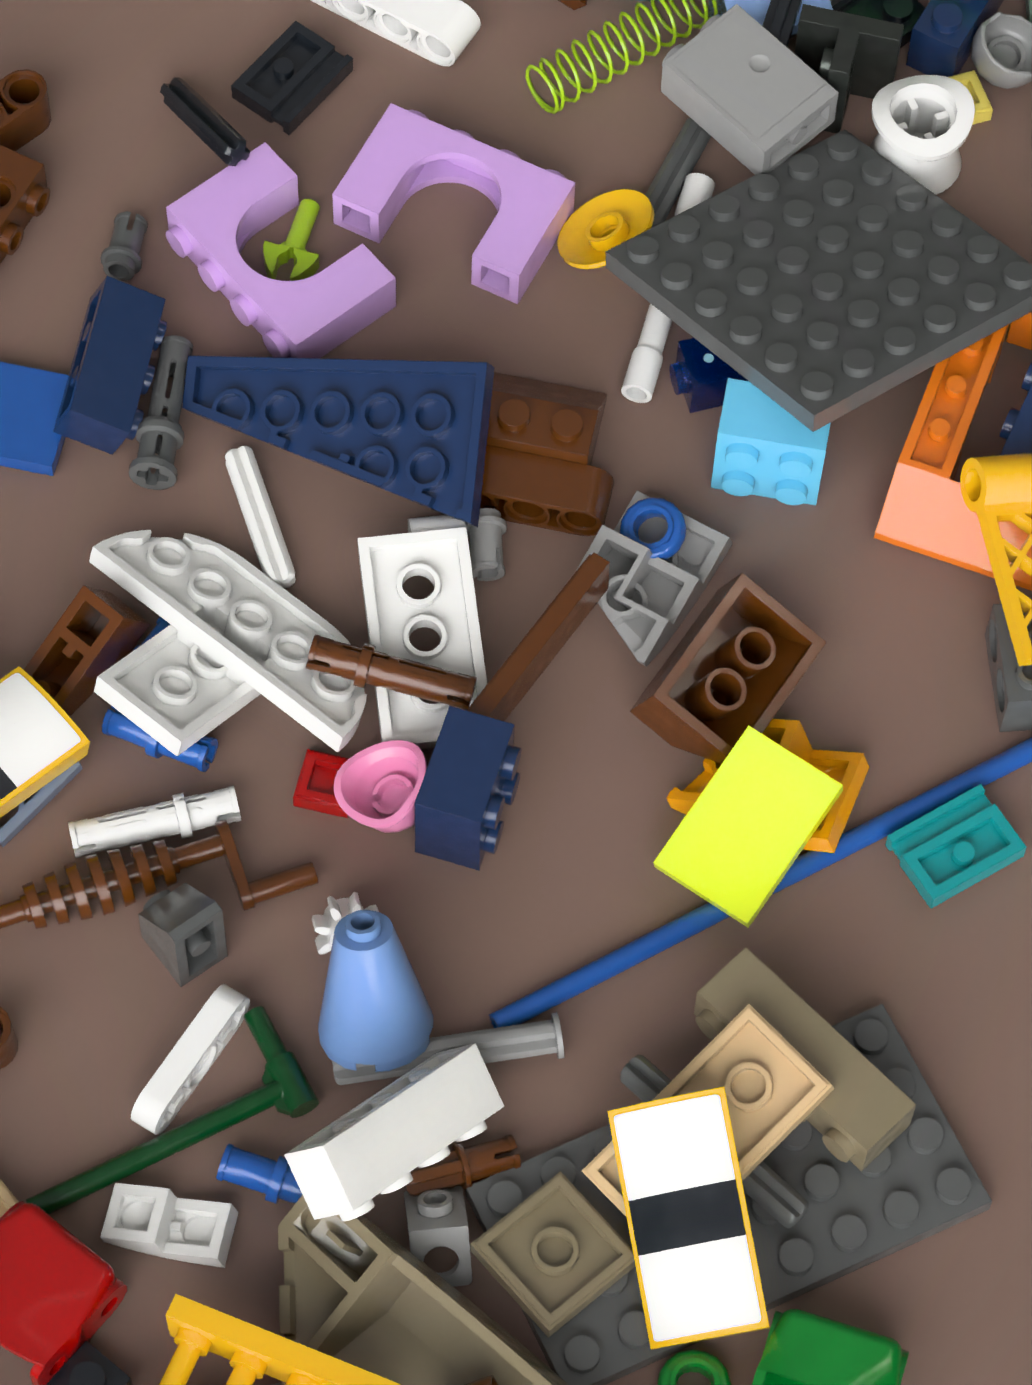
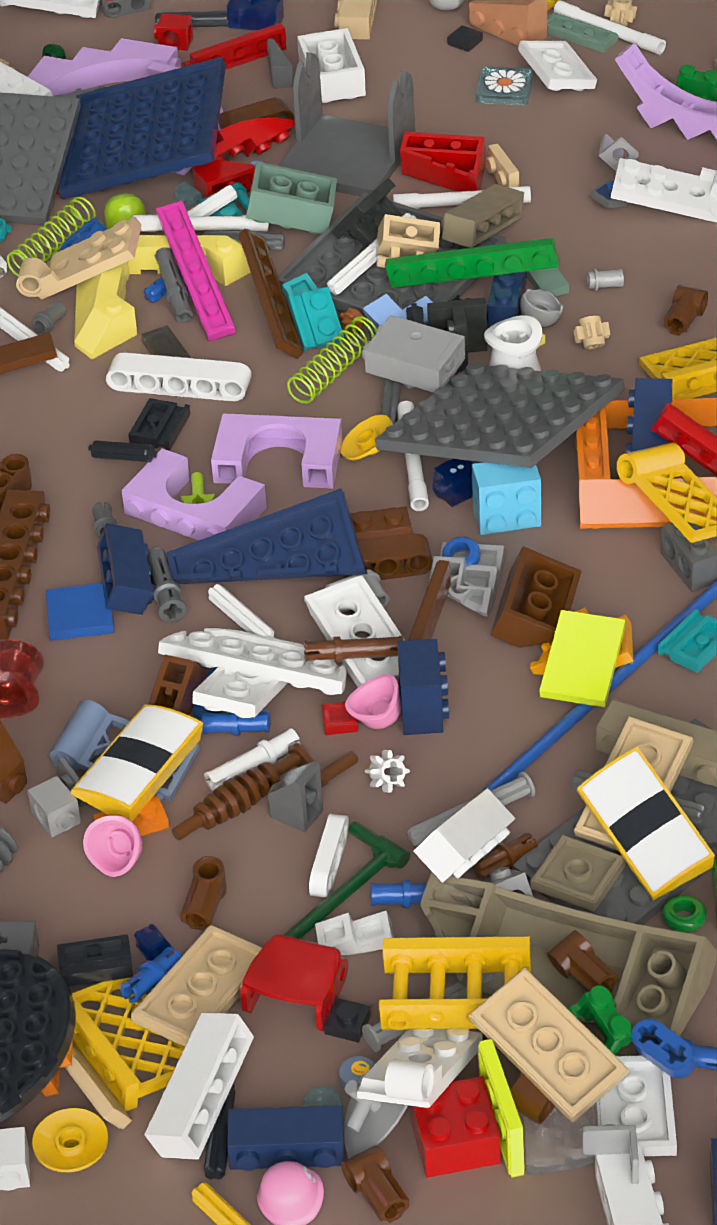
camera: 15 degrees left, 20 degrees down
medium blue cone [318,910,433,1072] -> none

